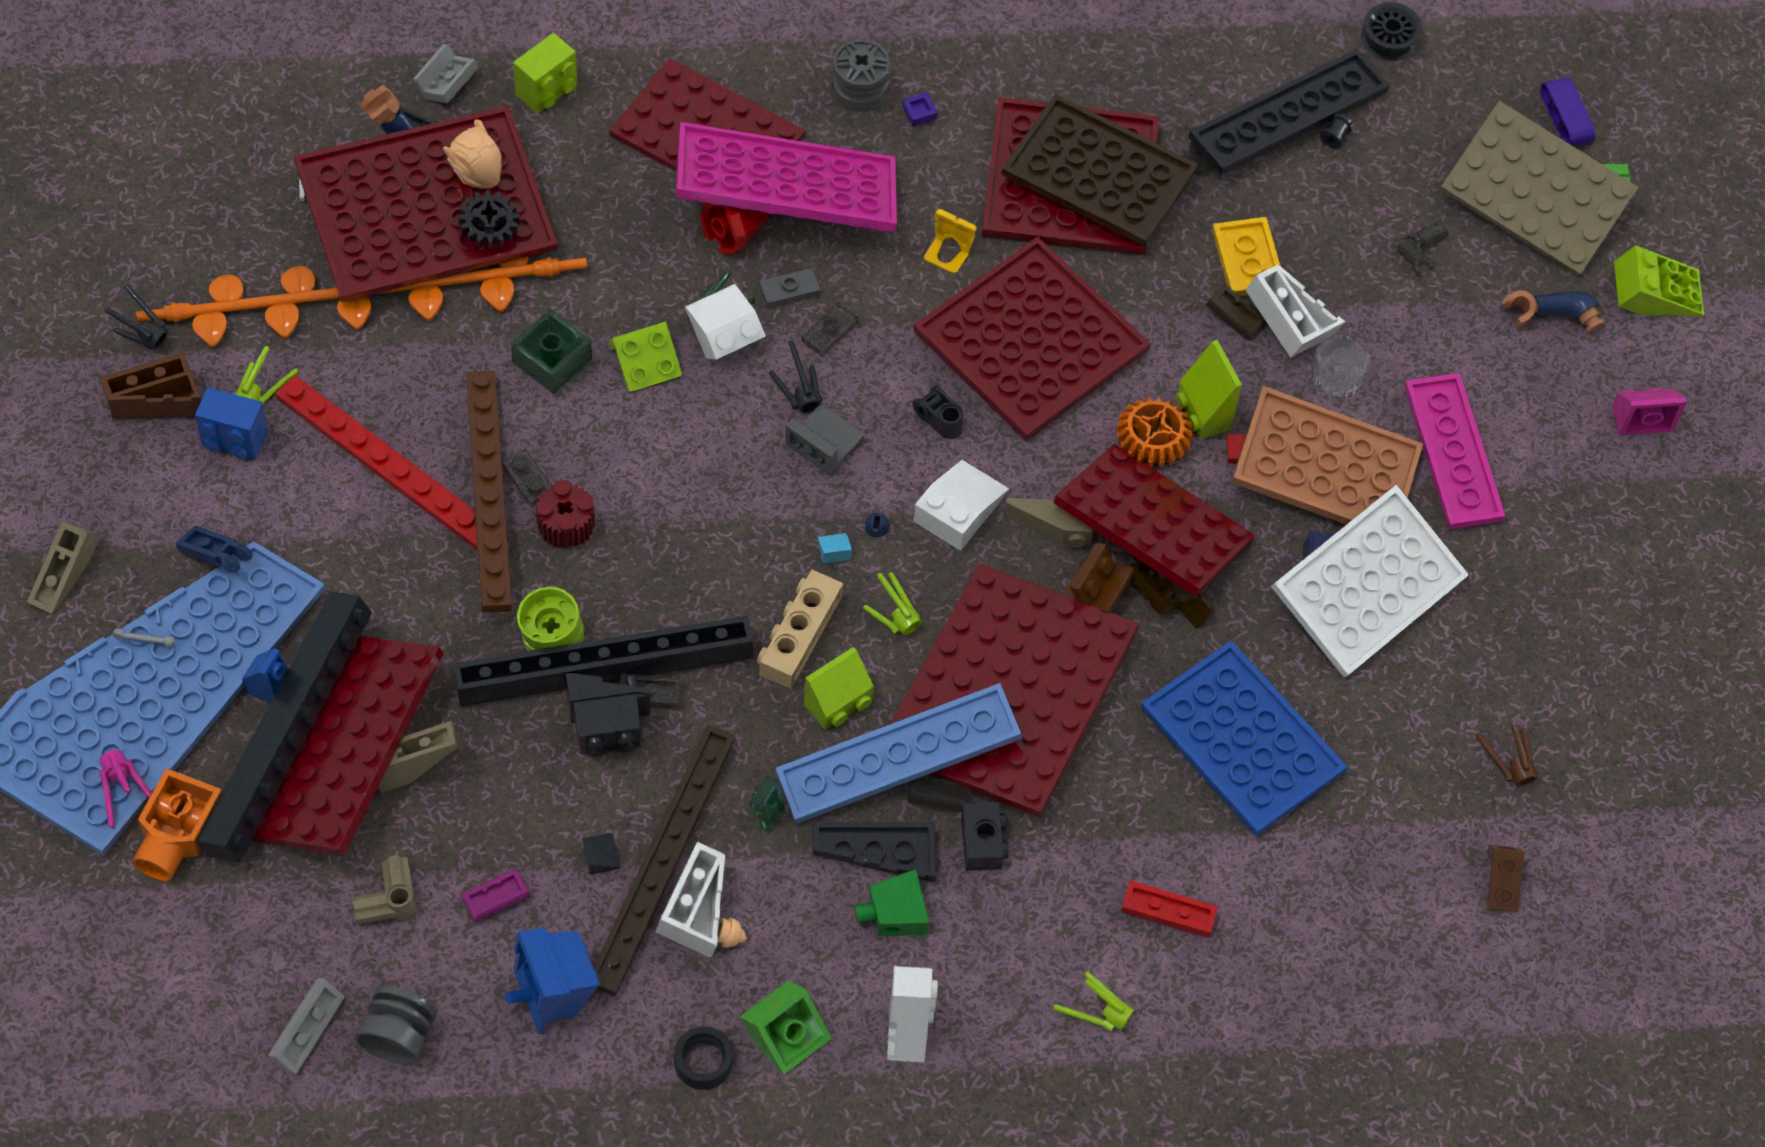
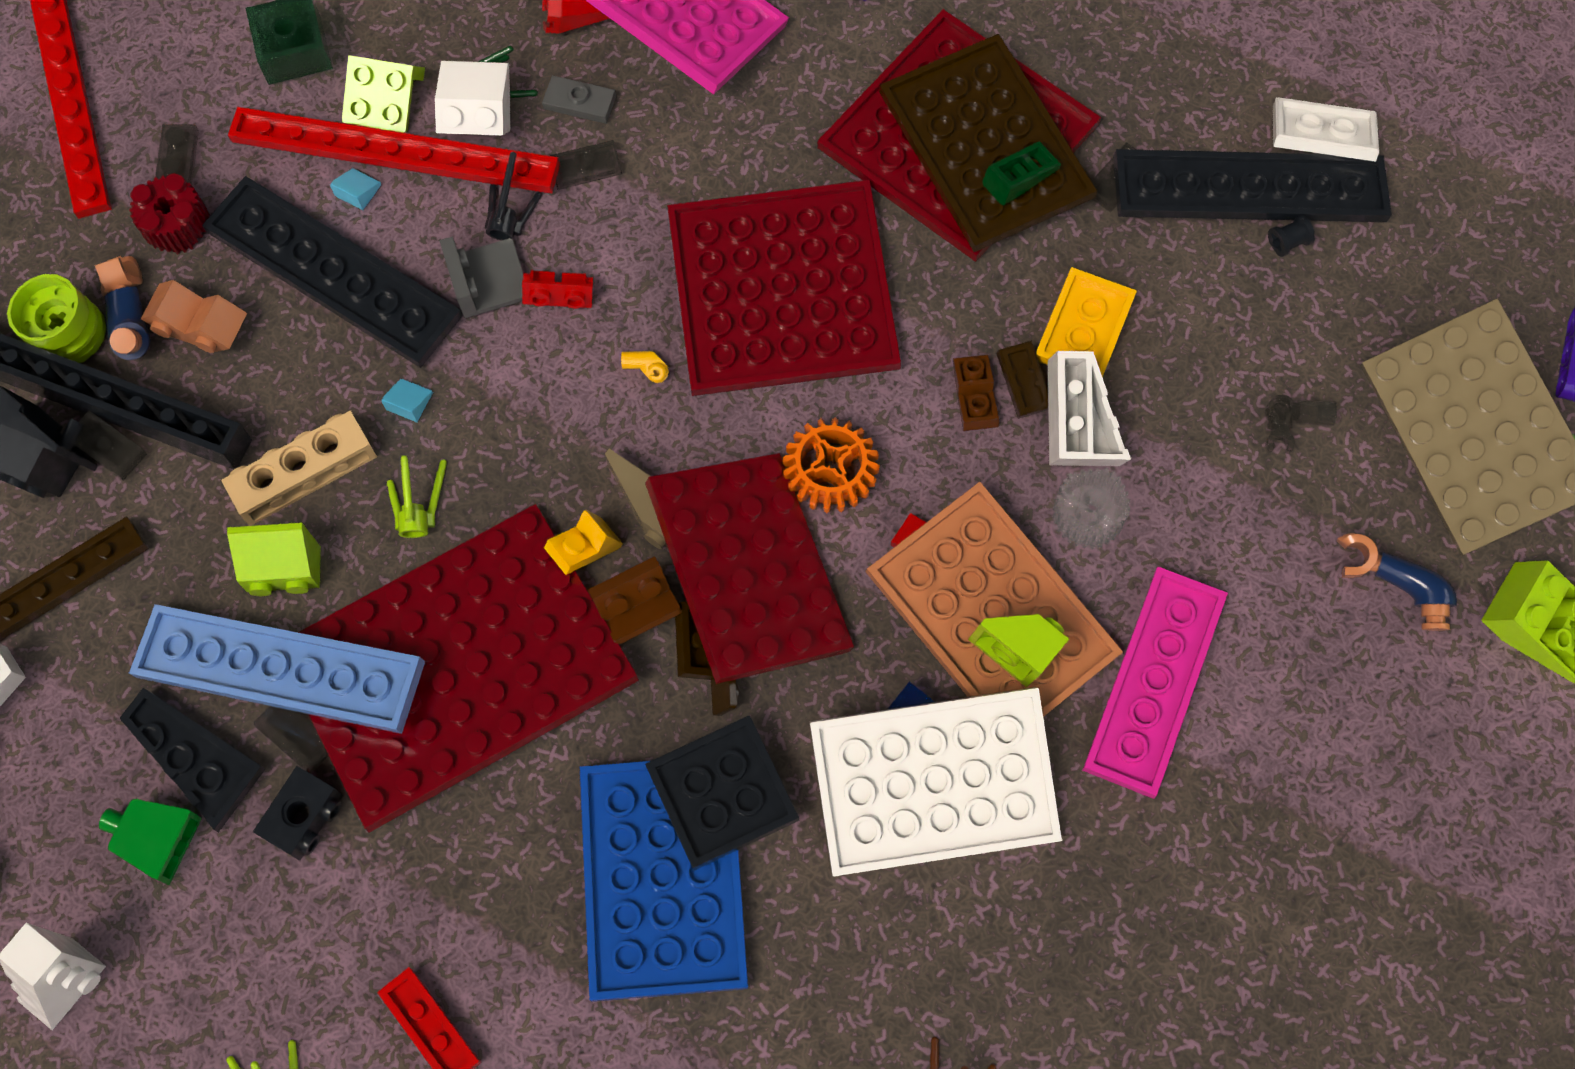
camera: 40 degrees right, 10 degrees up
reddish brown plate [466,371,512,612] -> none
clear green plate [749,775,786,834] -> none
dark blue hinge [865,513,889,537] -> none
black piece [912,385,964,439] -> none
white slope [913,460,1009,551] -> none
yellow piece [924,209,977,274] -> none
lime slope [1175,340,1242,440] -> none
black wheel [1361,2,1422,61] -> none
dark pink slope [1612,388,1687,435] -> none
none -> piece [95,256,151,360]
none -> nougat brick [141,280,247,353]
none -> black plate [202,176,463,368]
none -> red plate [228,107,560,194]
none -> medium azure slope [330,168,381,210]
none -> red hinge [522,270,593,309]
none -> yellow slope [544,510,623,575]
none -> yellow arm [621,351,669,383]
none -> black plate [645,715,799,871]
none -> reddish brown slope [953,355,999,431]
none -> lime slope [968,614,1069,688]
none -> dark green slope [982,141,1061,205]
none -> white tile [1273,97,1379,162]

